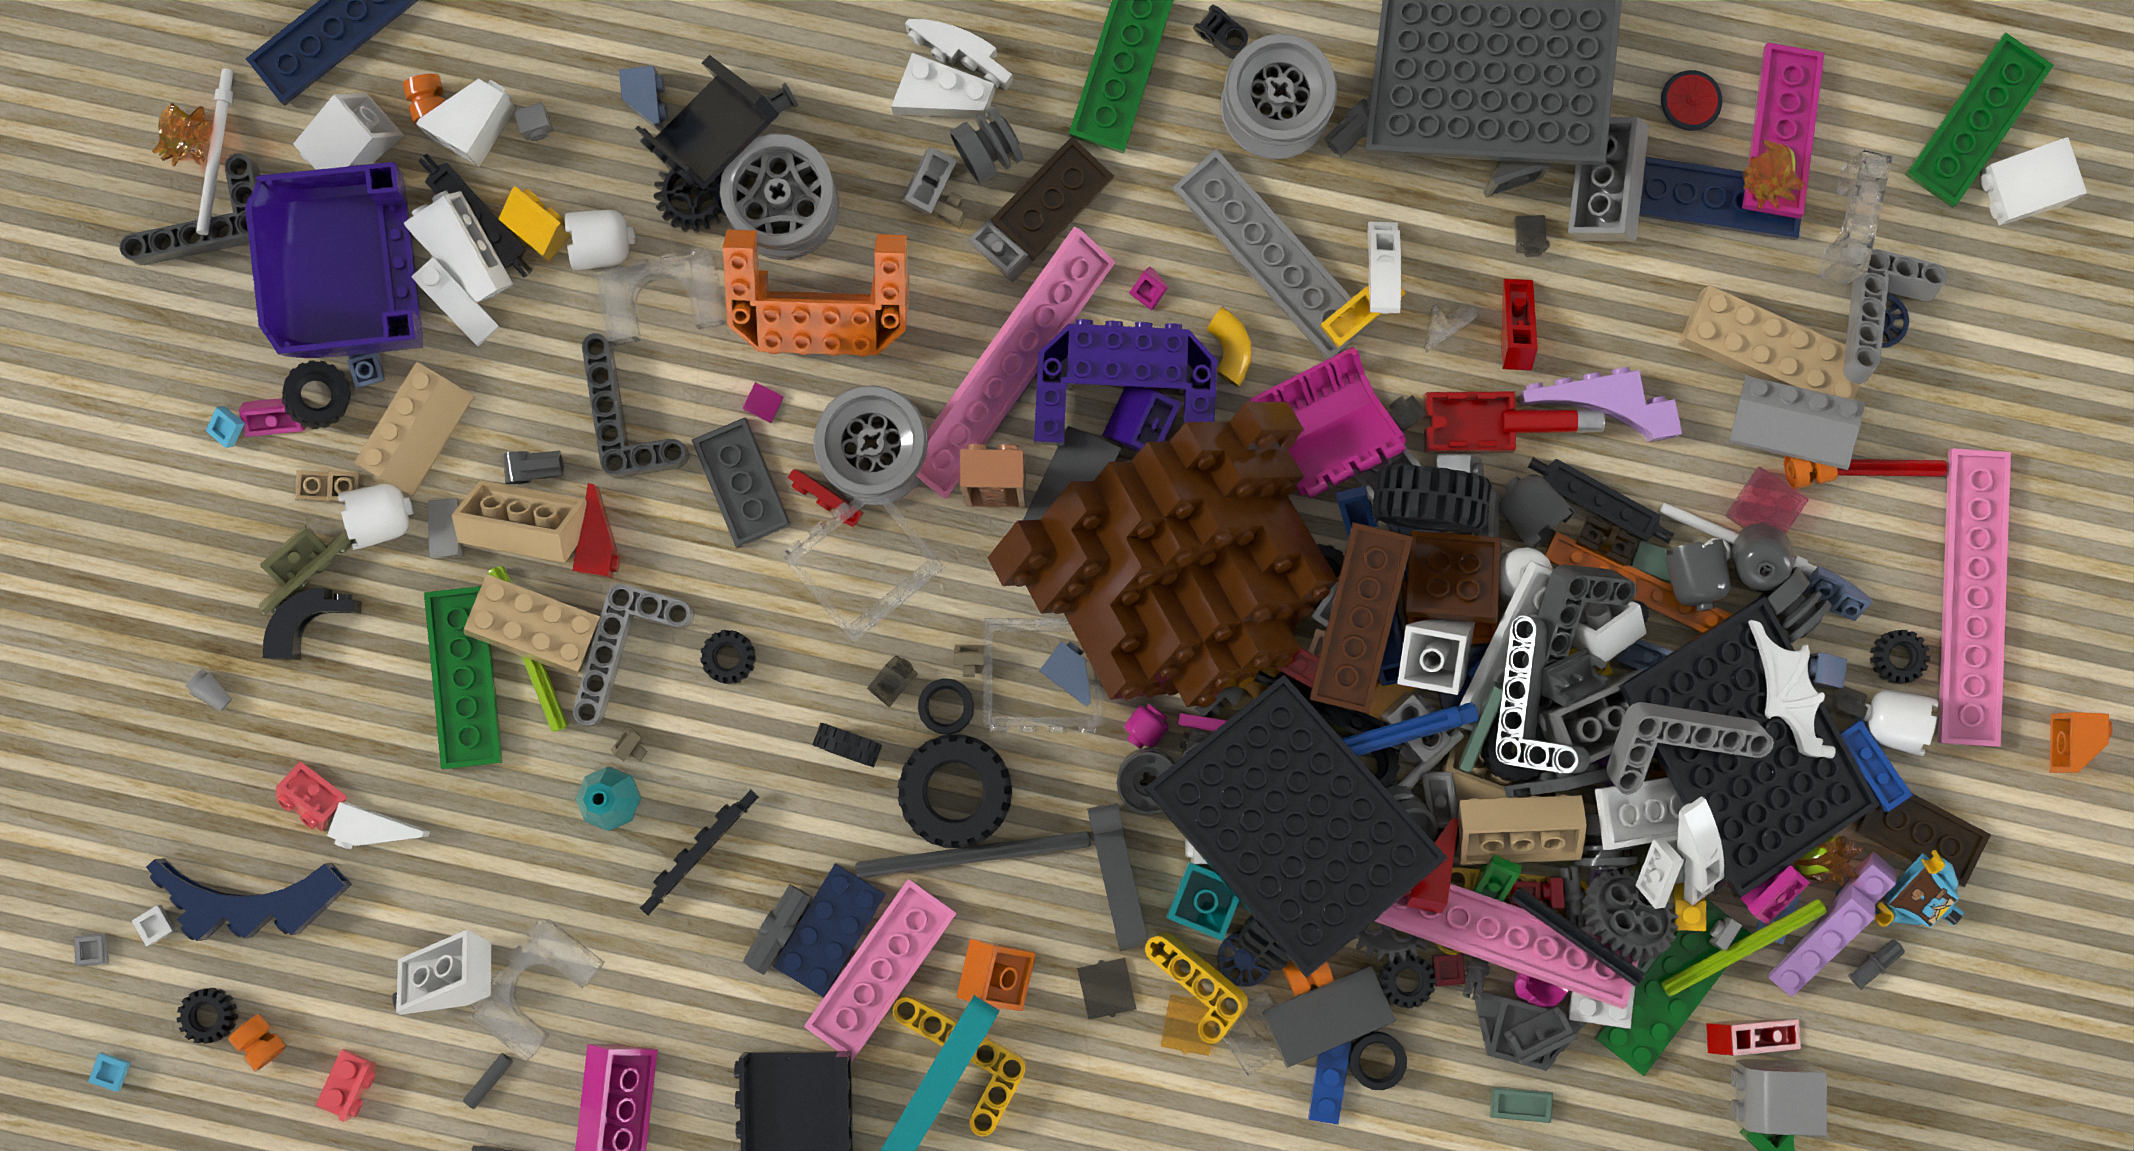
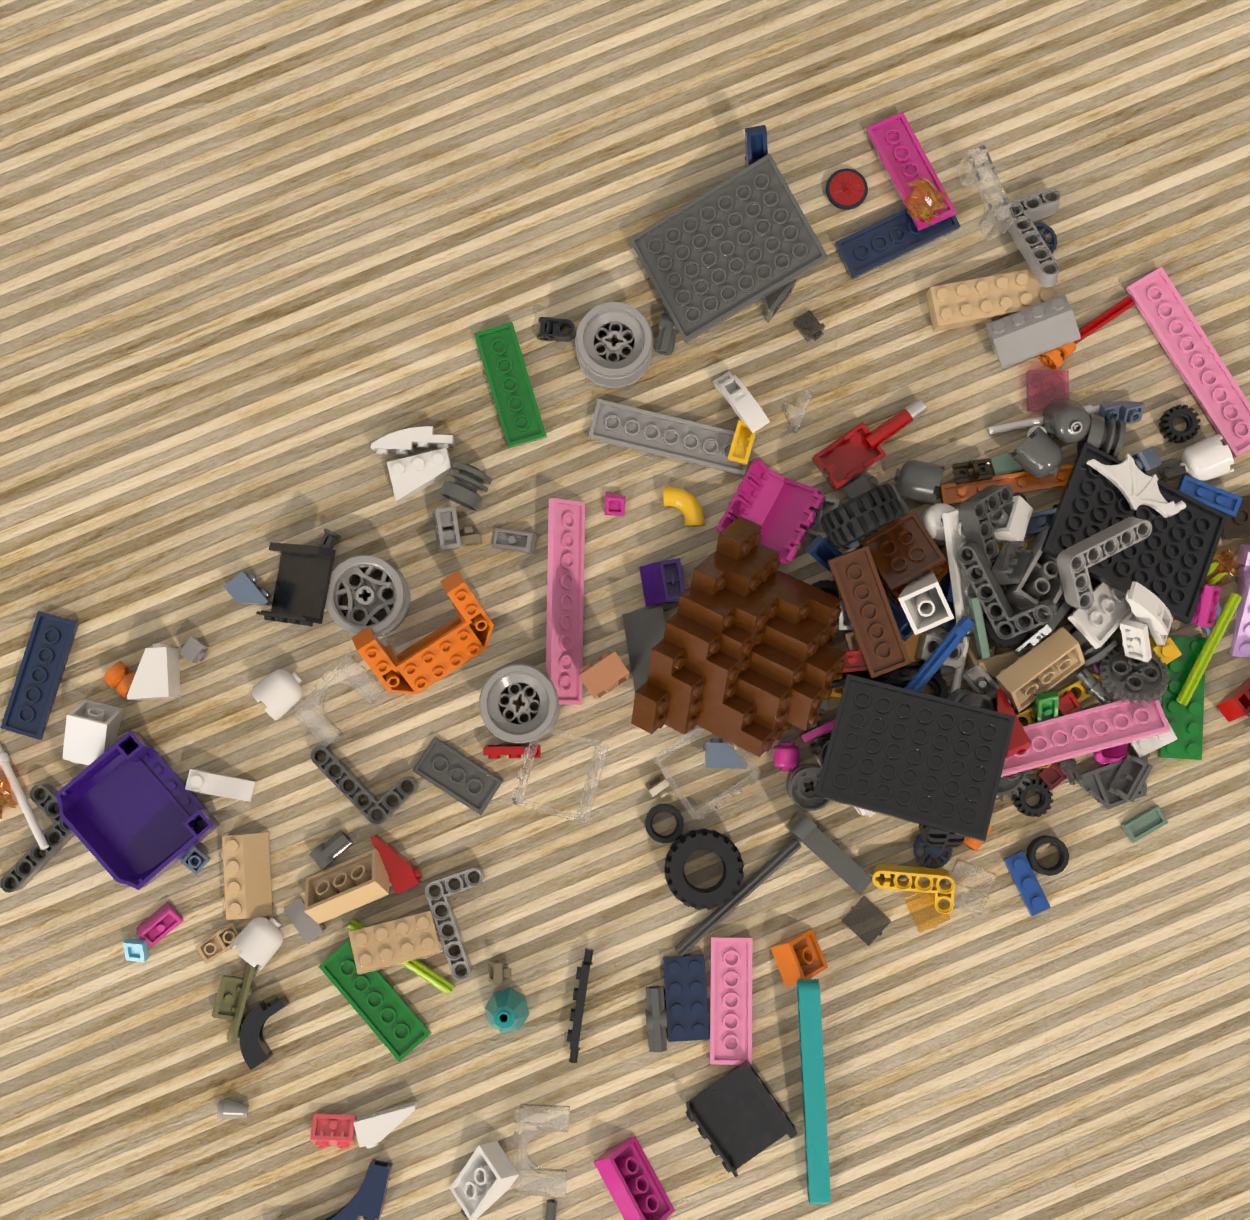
camera: 30 degrees left, 0 degrees up
black tyre [282,360,351,429] -> none
white slope [404,190,513,303] -> none
black plate [418,154,533,278] -> none
yellow slope [498,186,571,261] -> none
black gear [653,164,726,233] -> none
black tyre [700,630,756,684] -> none
dark pink slope [743,382,784,423] -> none
black tyre [812,723,882,768] -> none
clear smoke bracket [867,655,918,707] -> none
yellow beam [893,995,1026,1136] -> none
dark brown plate [991,136,1114,261] -> none
dark purple wedge [1034,319,1217,446] -> none
teal slope [1166,861,1239,941] -> none
dark grey tile [1262,966,1396,1068] -> none
clear smoke plate [1388,395,1427,432] -> none
red slope [1501,278,1538,371] -> none
black axle [1511,887,1645,986] -> none
lavender arch [1518,367,1682,443] -> none
black plate [1527,457,1674,544] -> none
dark red plate [1541,877,1564,909] -> none
light grey brick [1568,117,1649,241] -> none
light grey plate [1709,917,1742,951] -> none
green plate [1904,32,2054,208] -> none
white slope [1980,137,2087,226] -> none

